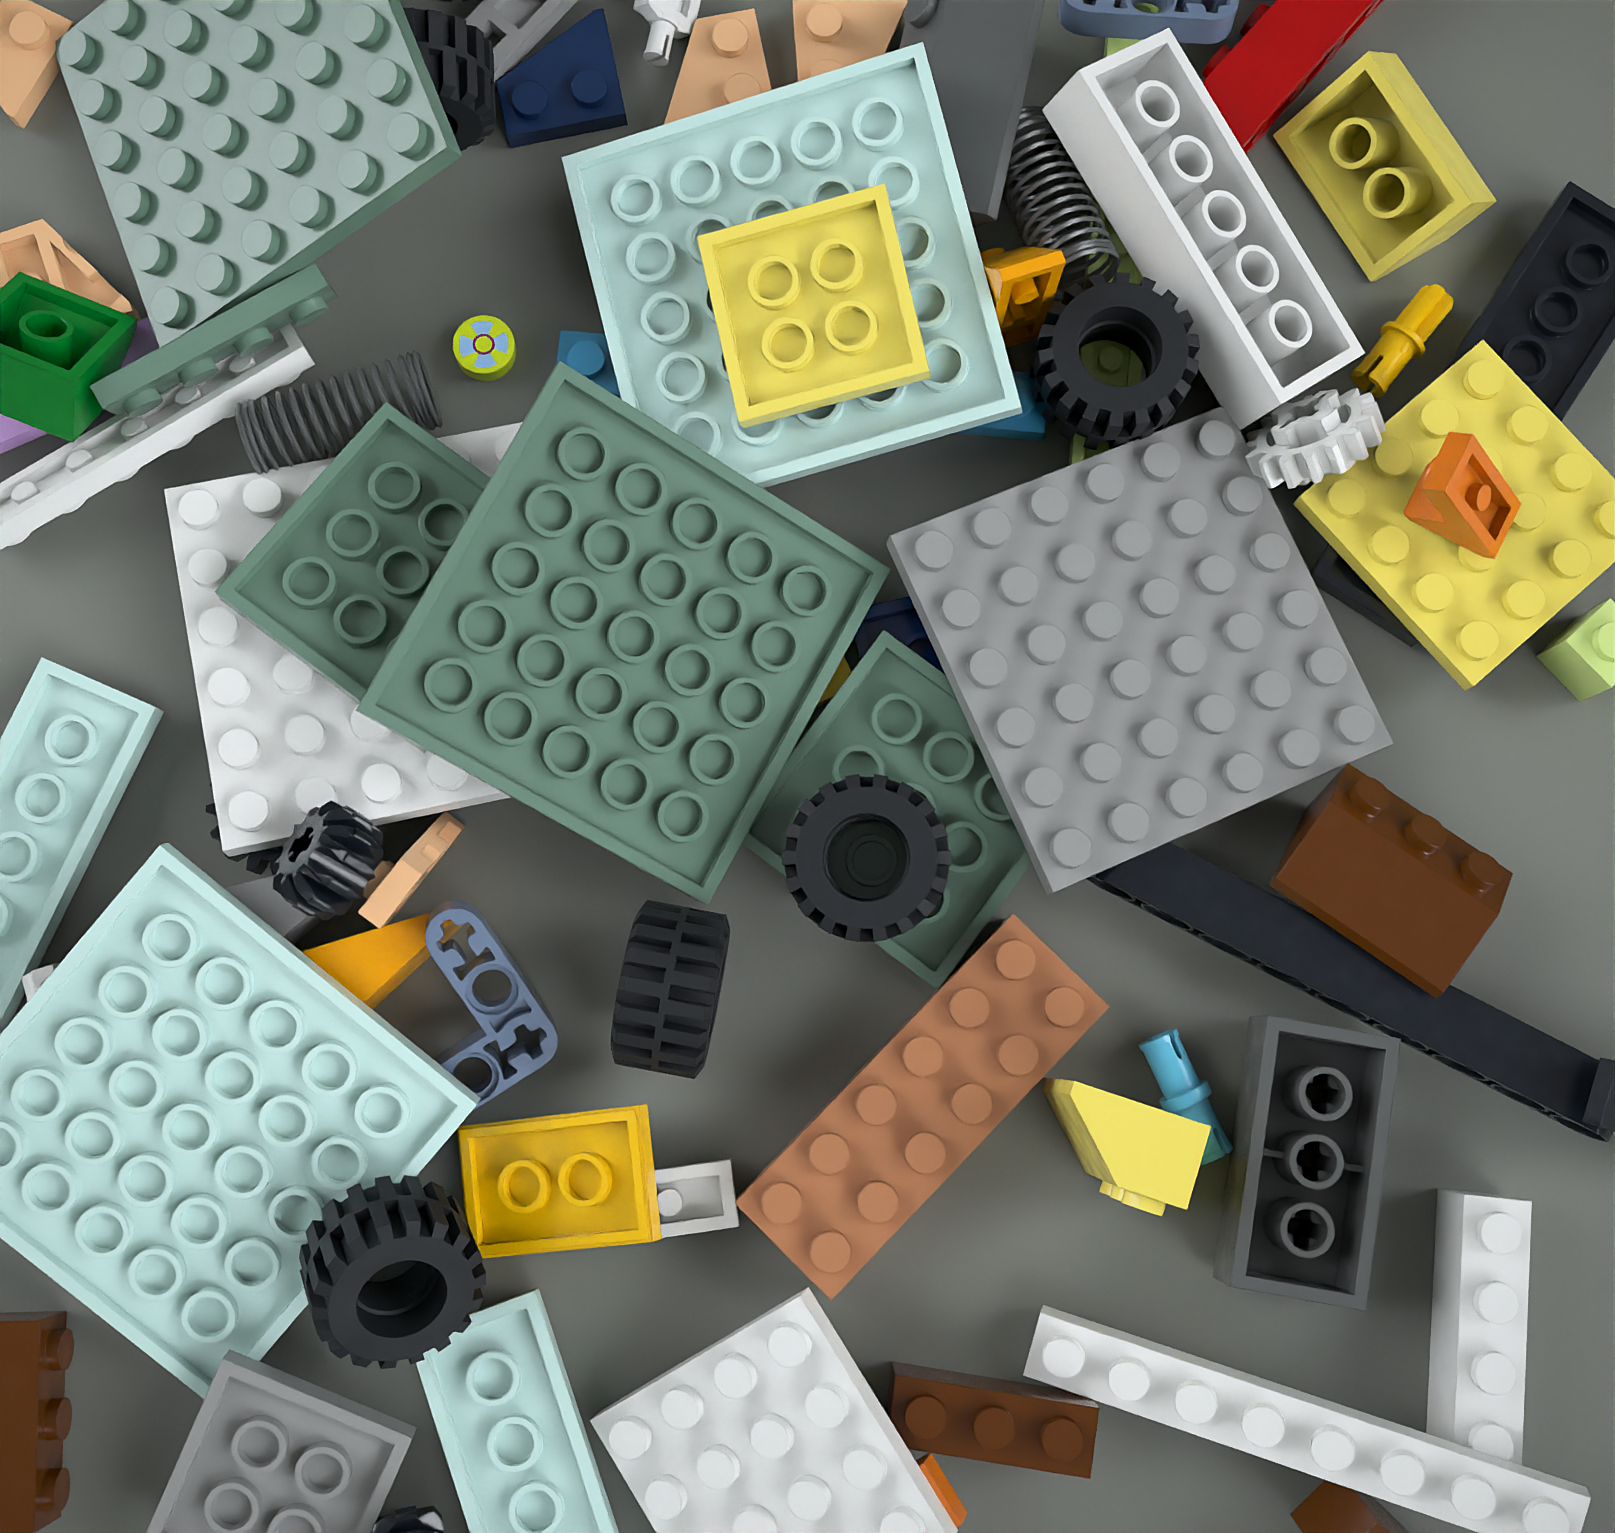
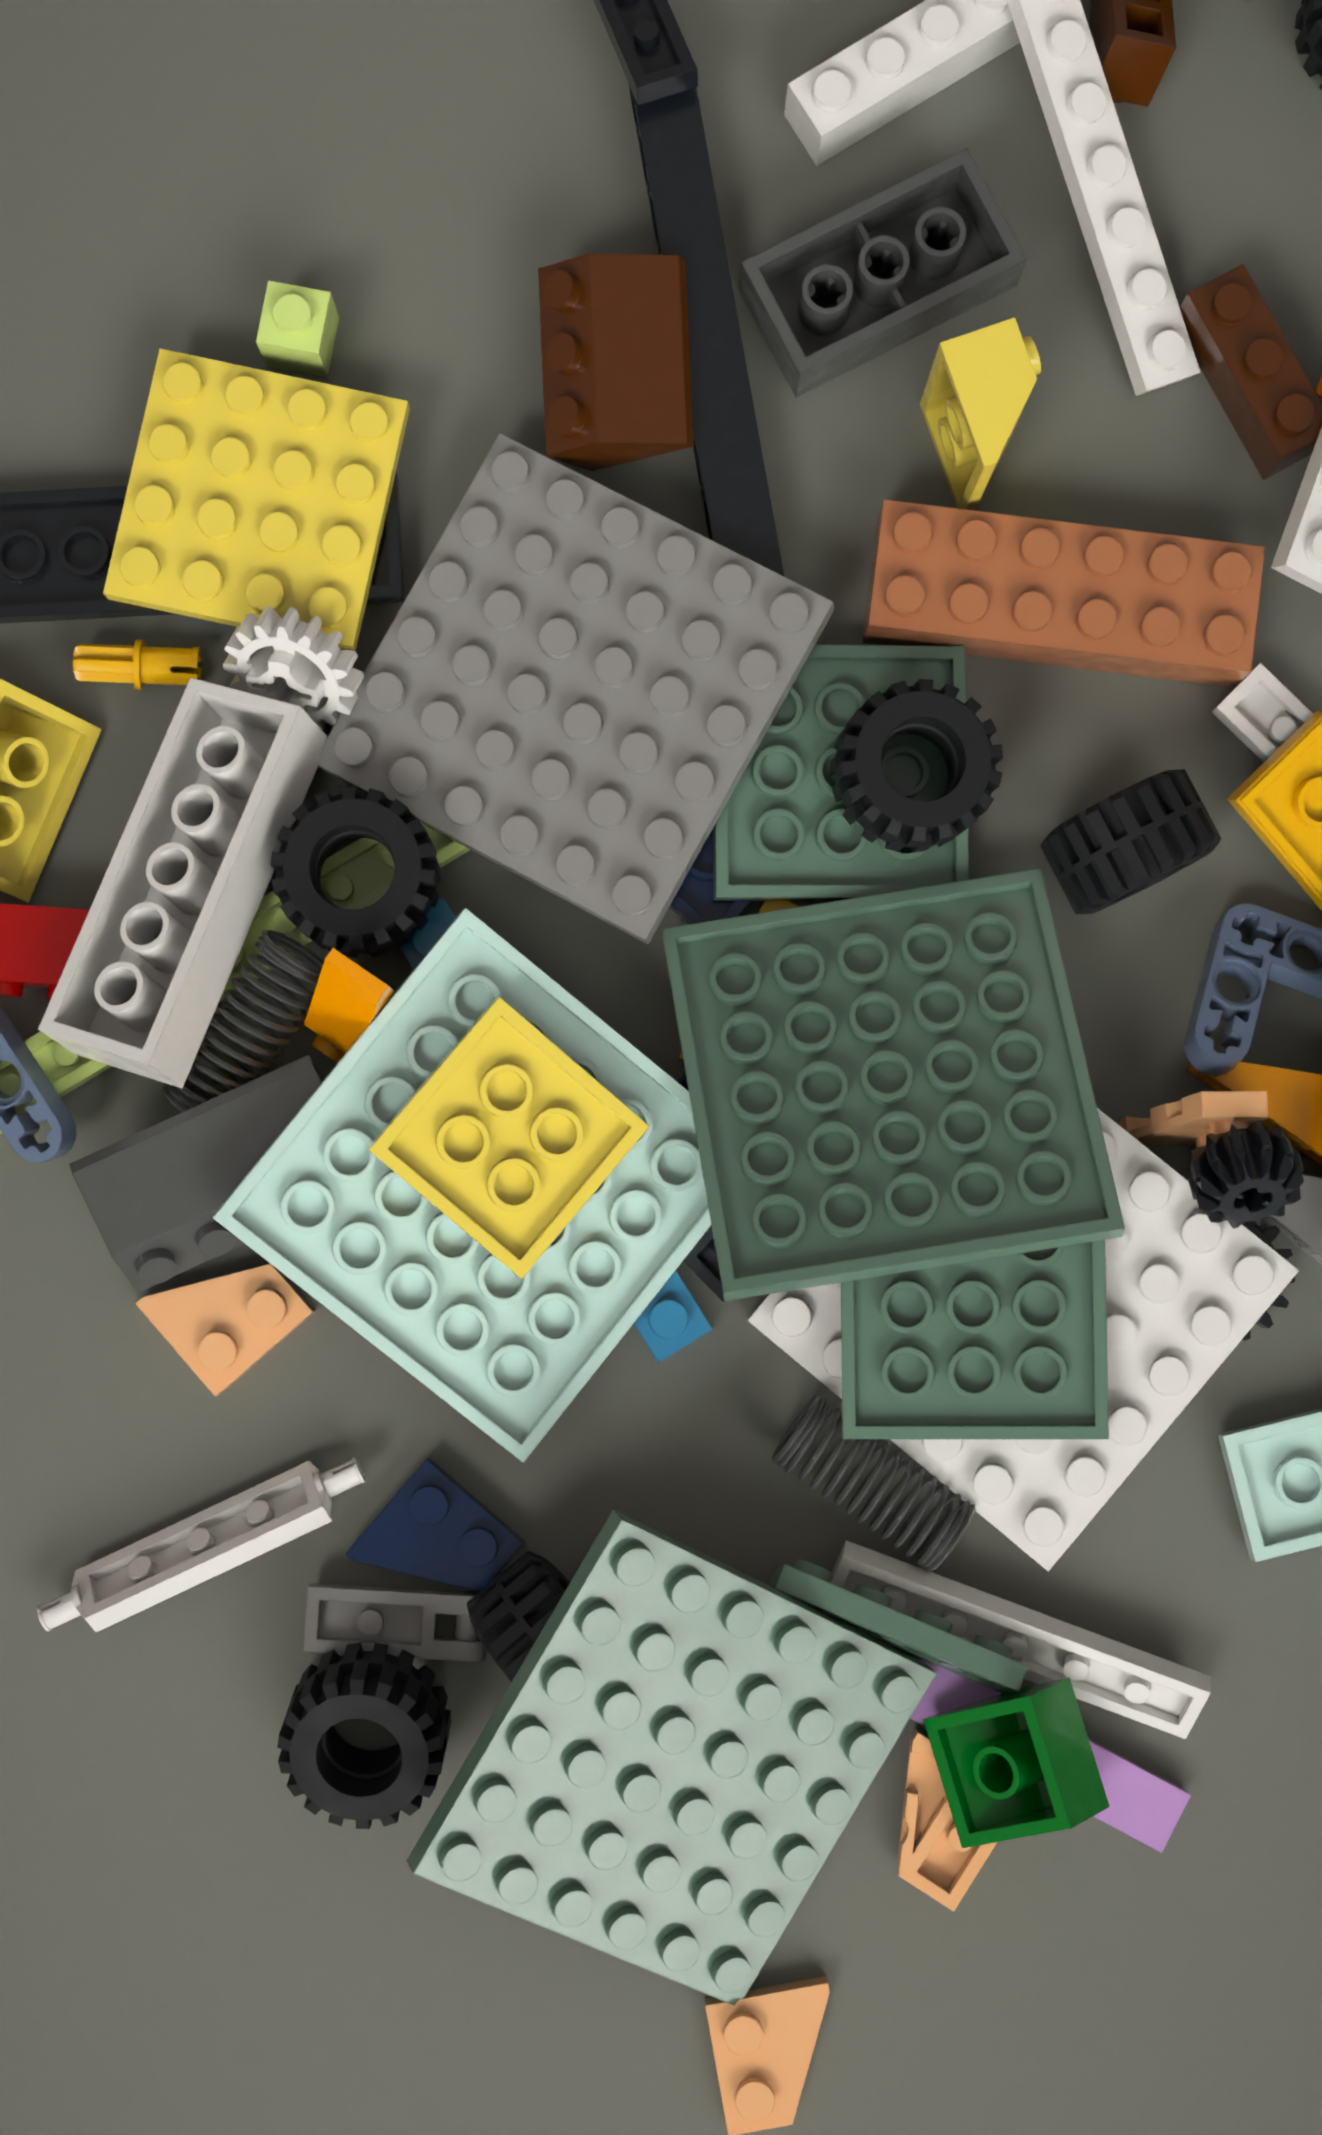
camera: 130 degrees left, 5 degrees up
neon yellow tile [453,315,516,381] -> none
light nougat wing [664,8,772,124] -> none
medium azure pin [1138,1028,1233,1165] -> none
orange slope [1404,431,1521,559] -> none

